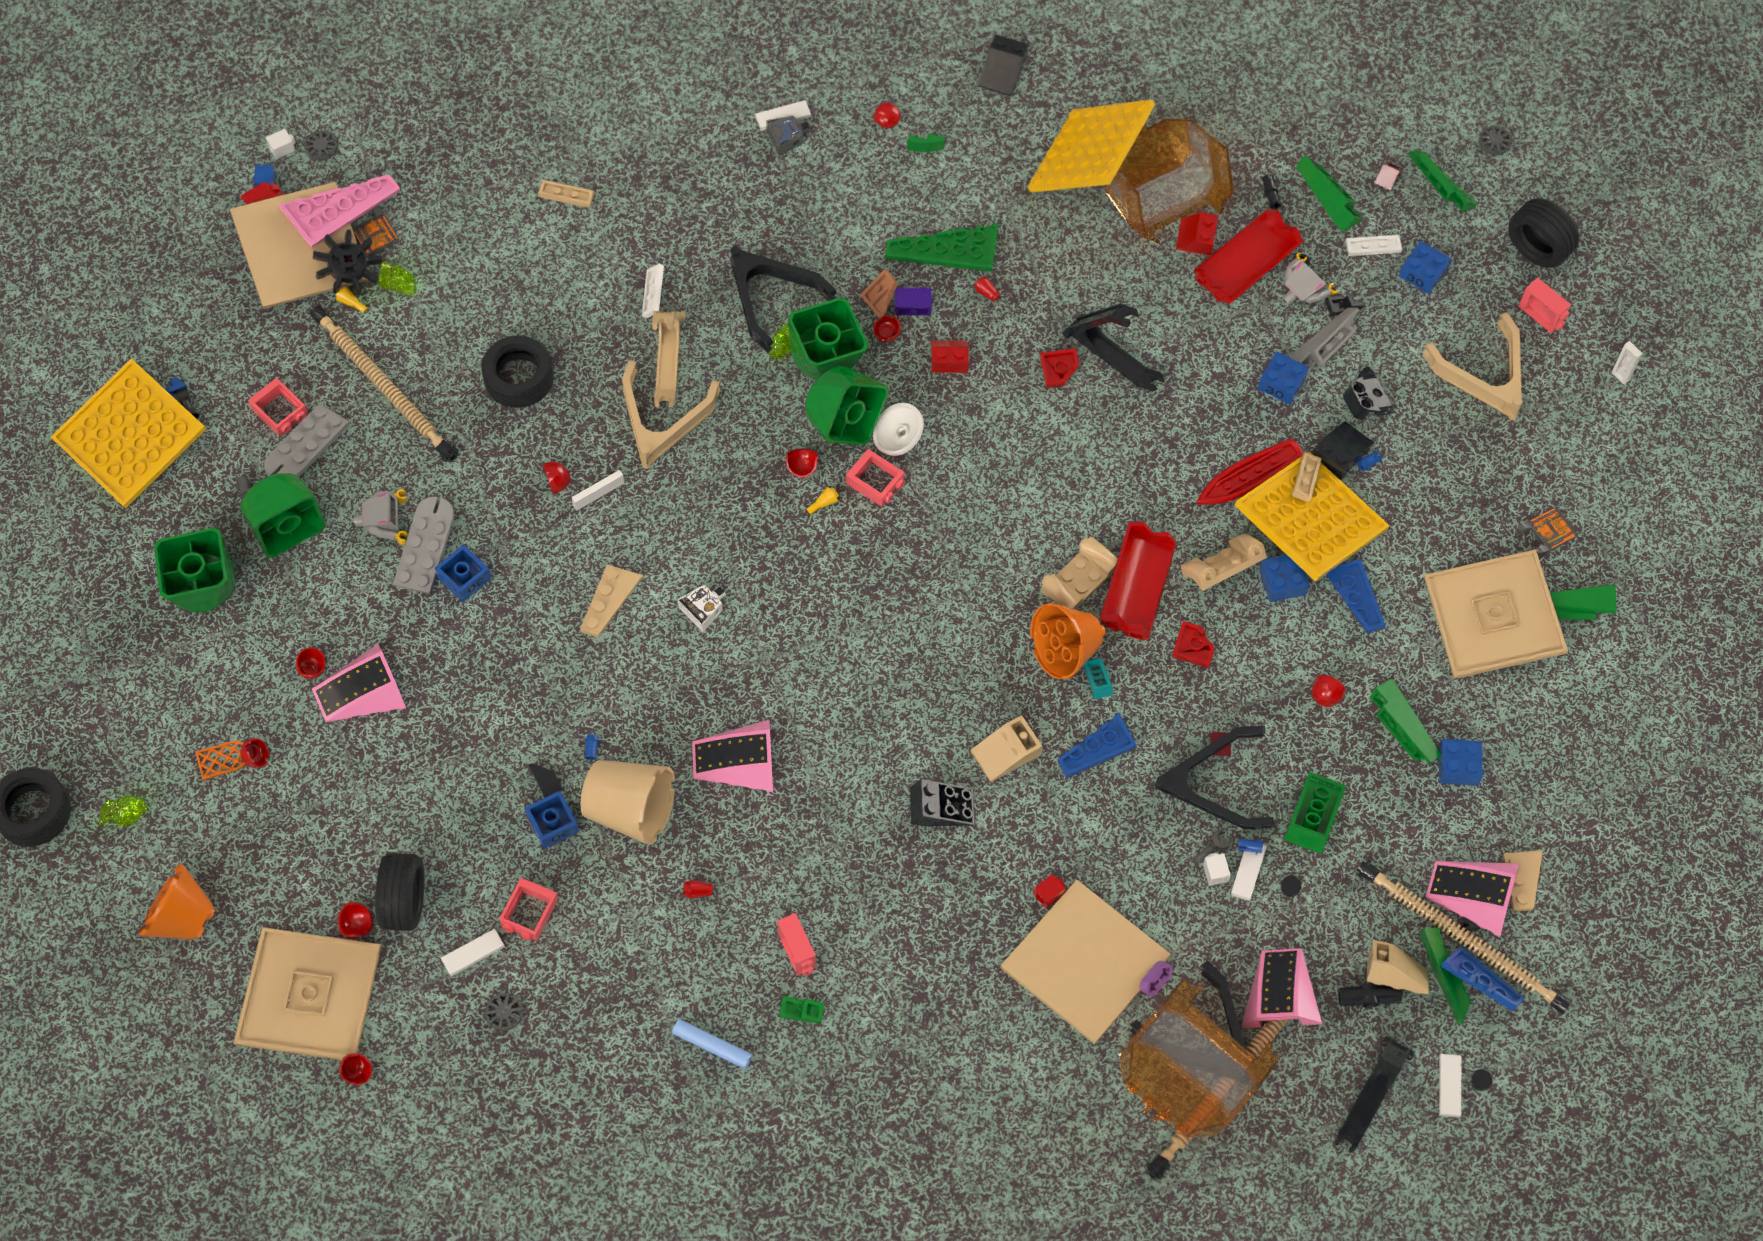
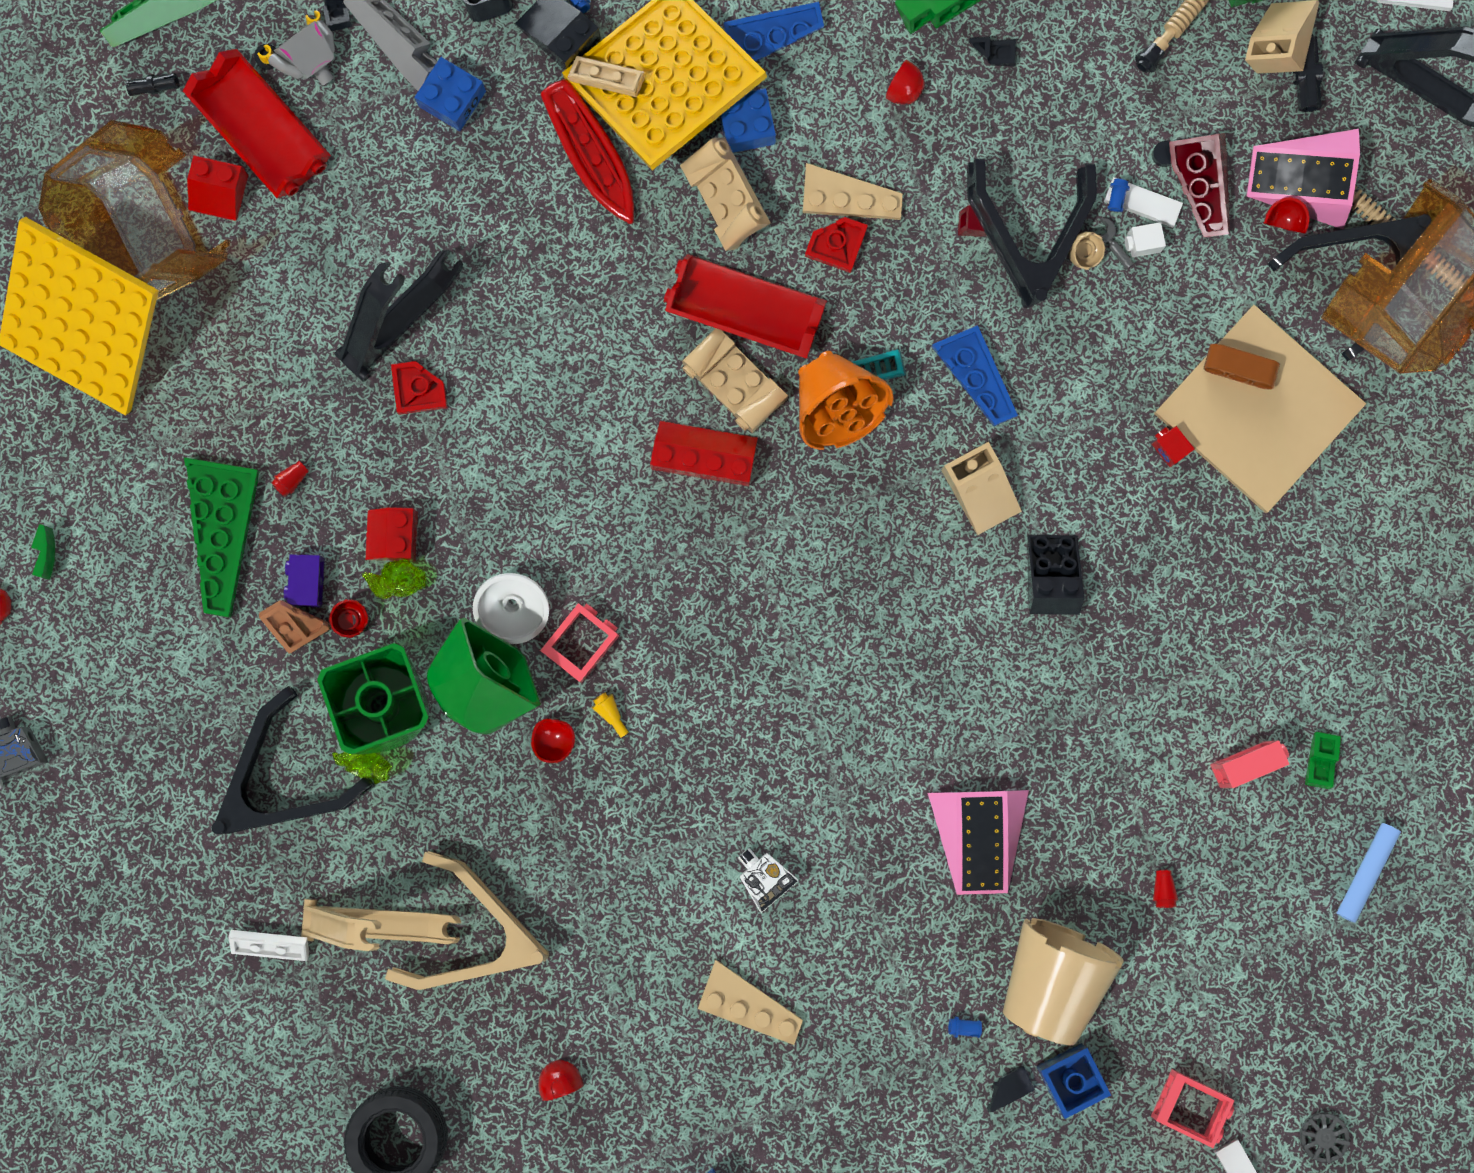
camera: 85 degrees left, 20 degrees up
tan tile [538,180,595,208] -> none
white tile [572,470,624,511] -> none
medium lavender beam [1140,961,1173,996] -> none
green slope [1284,772,1346,854] -> none
none -> clear neon green hair [362,559,427,599]
none -> red slope [650,421,758,486]
none -> tan wing [803,163,903,220]
none -> black slope [969,37,1017,67]
none -> tan hair [1068,232,1105,270]
none -> dark red wedge [1169,133,1230,238]
none -> dark orange beam [1203,344,1280,390]
none -> red helmet [1263,197,1310,234]

